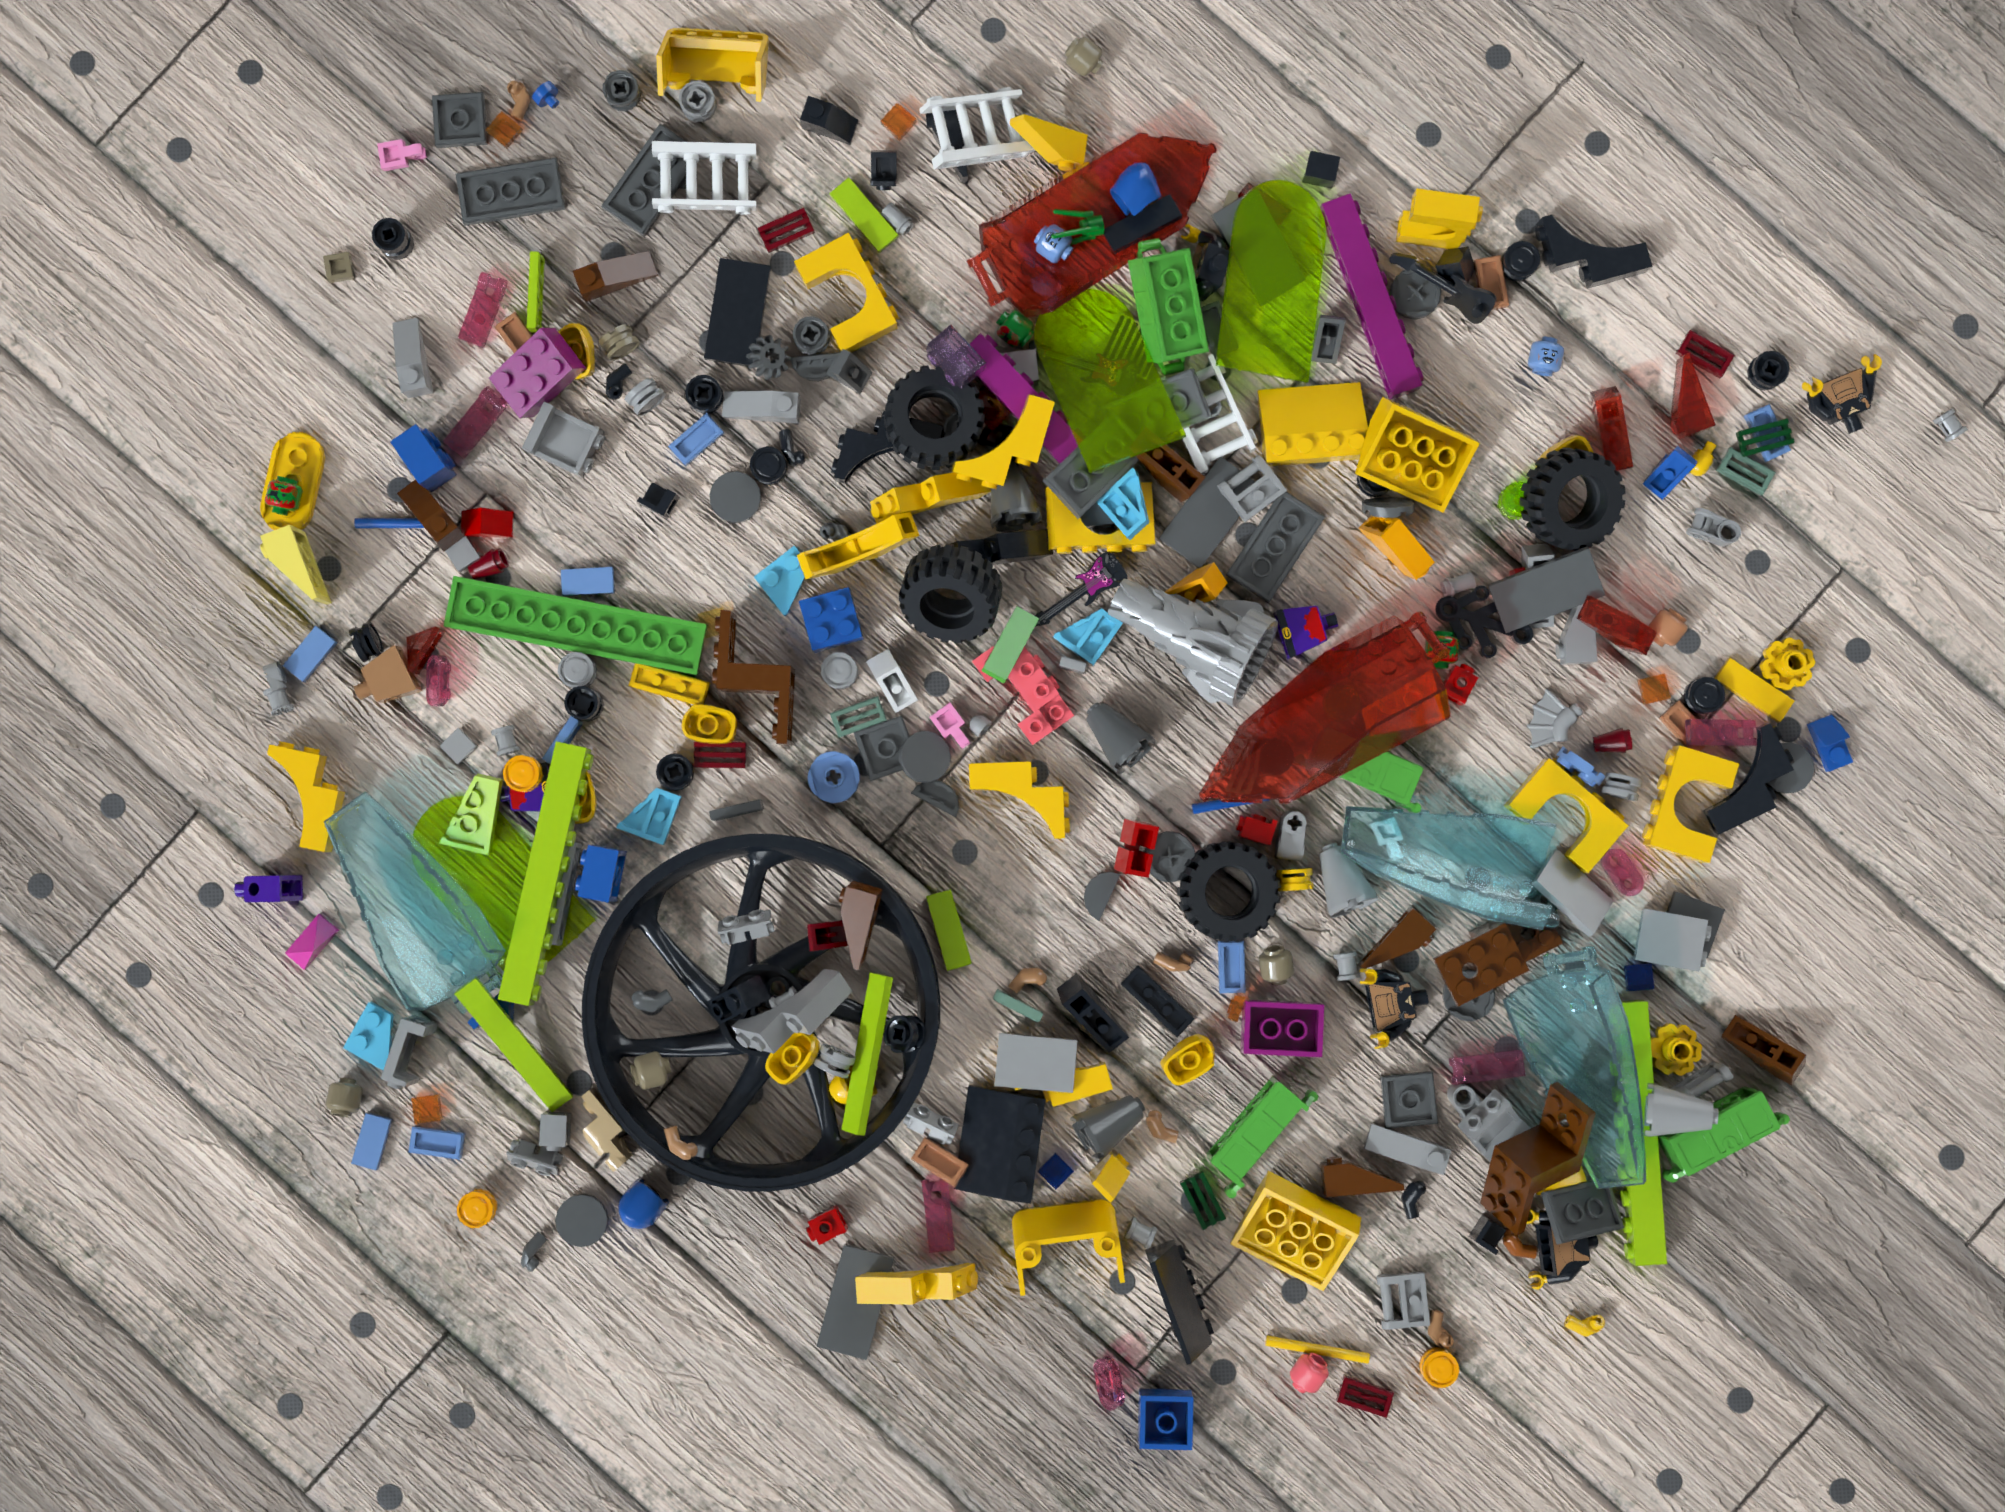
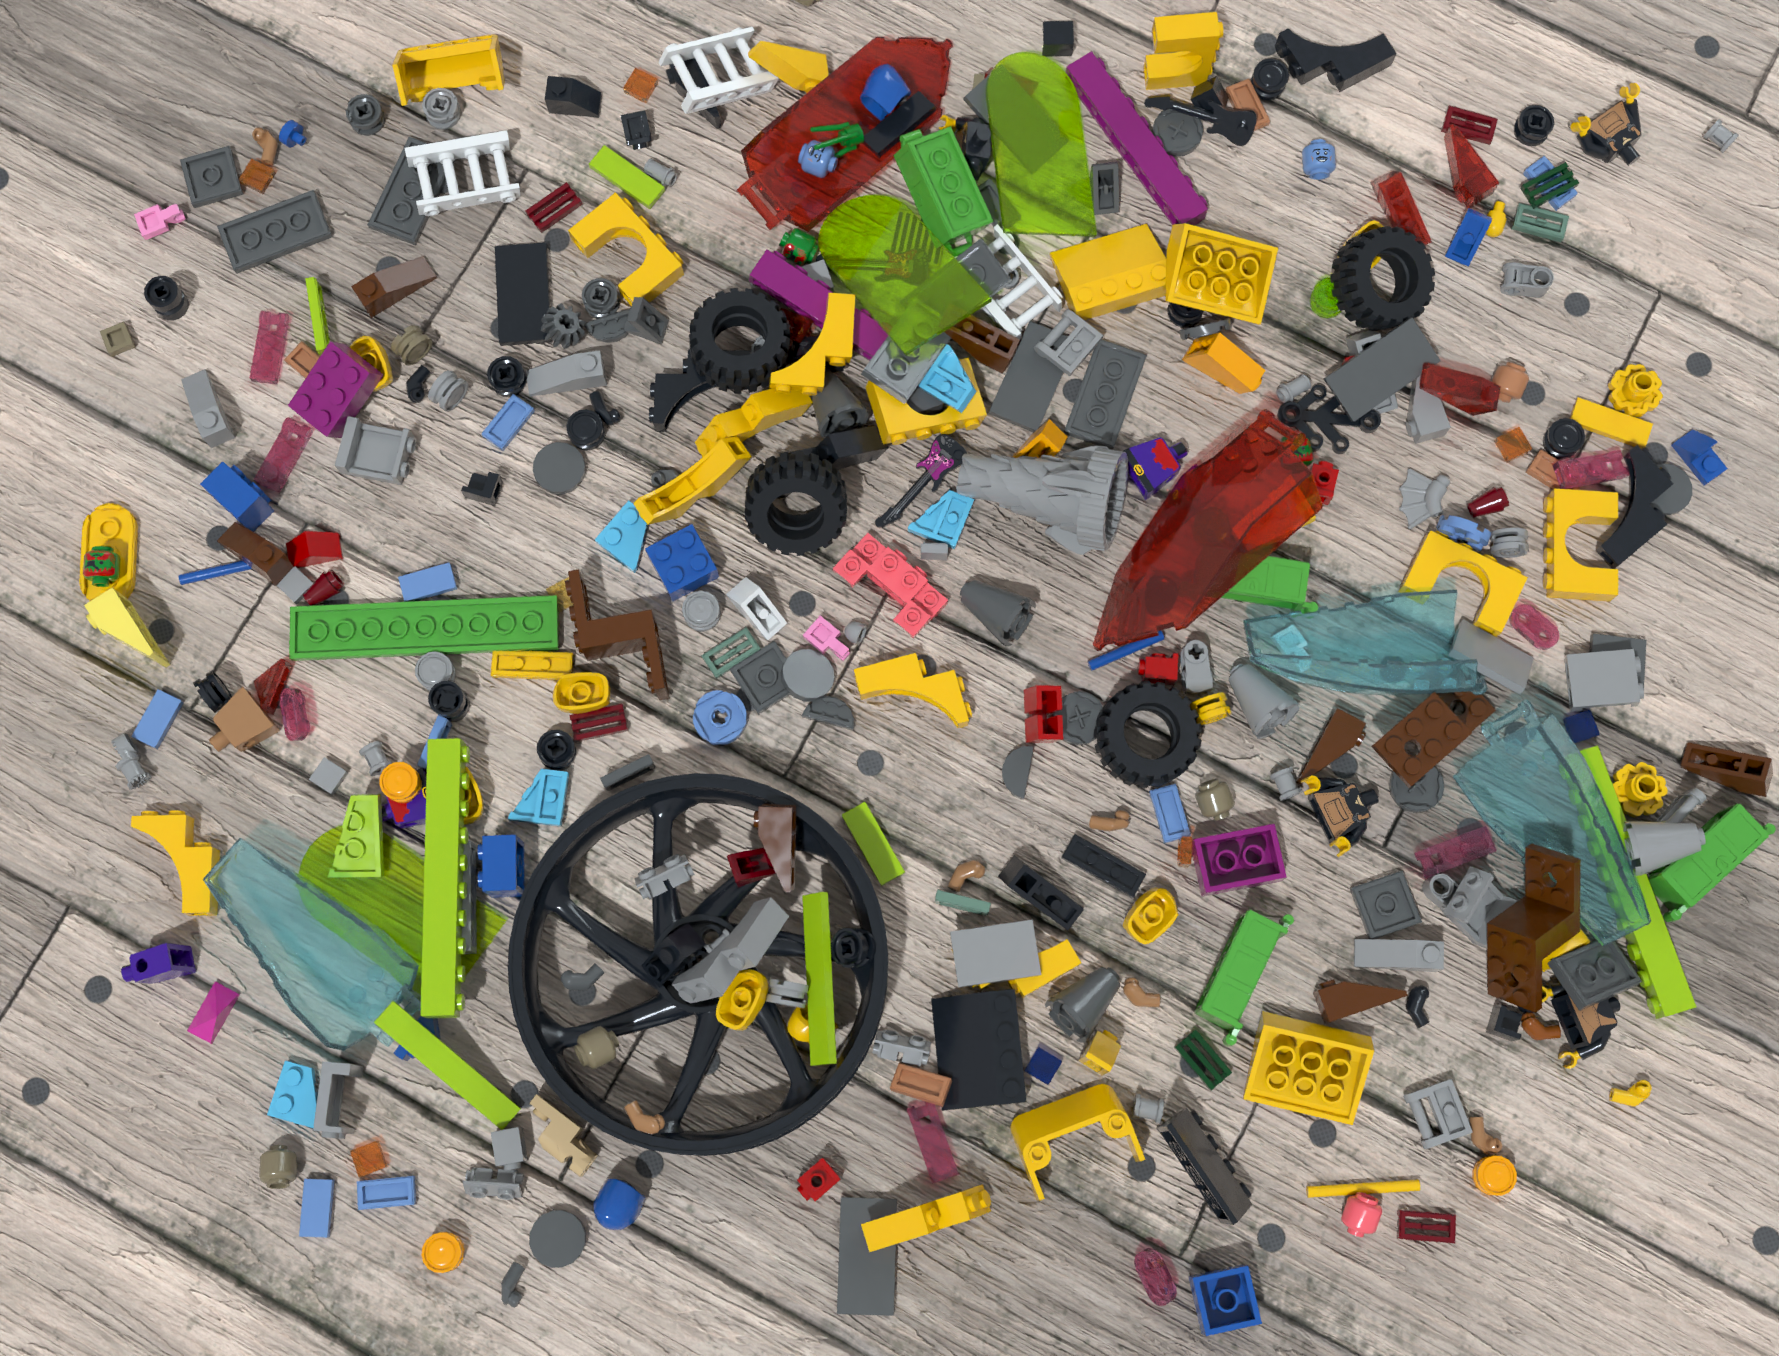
camera: 15 degrees left, 10 degrees down
clear purple brick [926,325,986,389] -> none
bright green tile [981,606,1039,684] -> none

